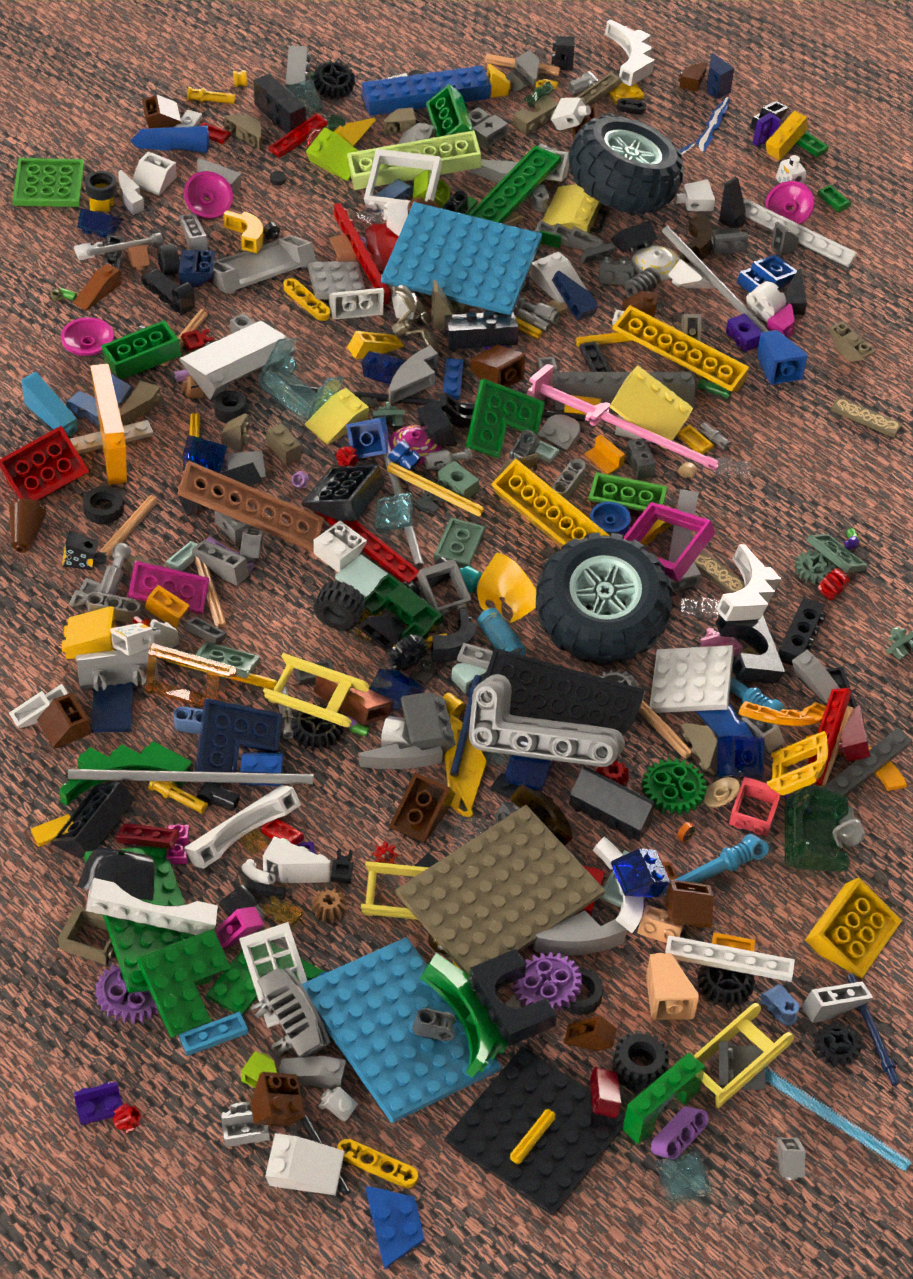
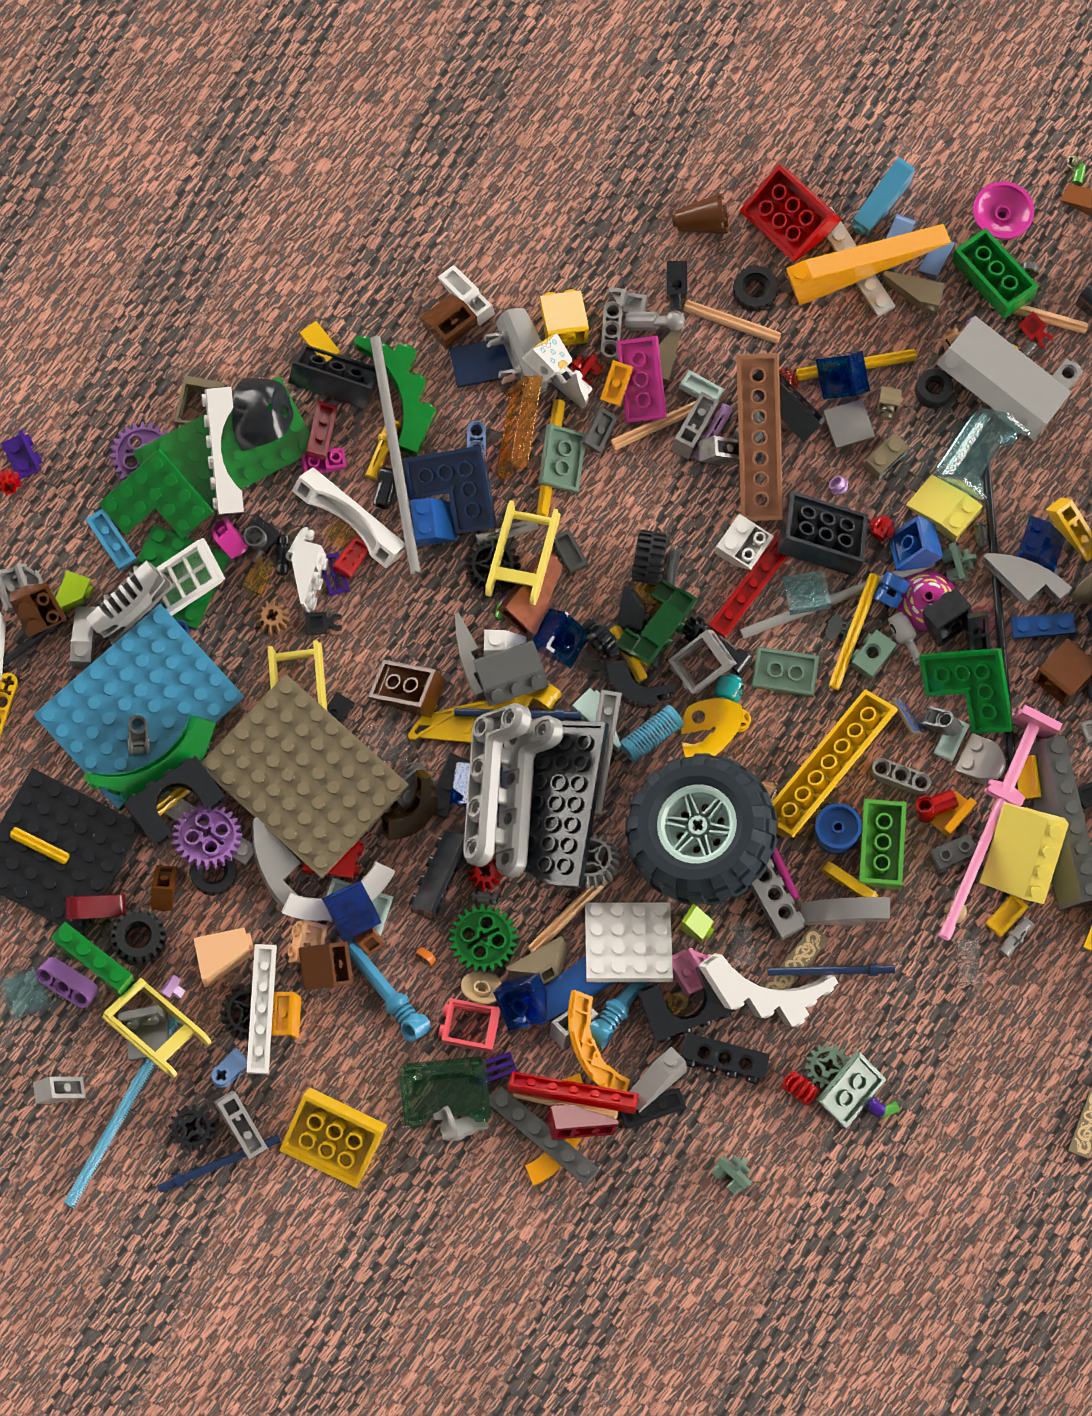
camera: 80 degrees right, 25 degrees up
white bracket [318,1087,358,1122] -> none
light aqua tile [335,555,388,598] -> none
red gear [372,841,399,864] -> none
dark pink window [624,502,715,582] -> none
yellow wedge [767,731,828,796] -> none
none -> lavender tile [159,975,186,998]
none -> dark grey wheel [244,526,268,550]
none -> dark grey piece [471,890,497,905]
none -> slope [680,904,714,943]
none -> dark blue bar [767,963,895,976]
none -> red piece [916,789,959,823]

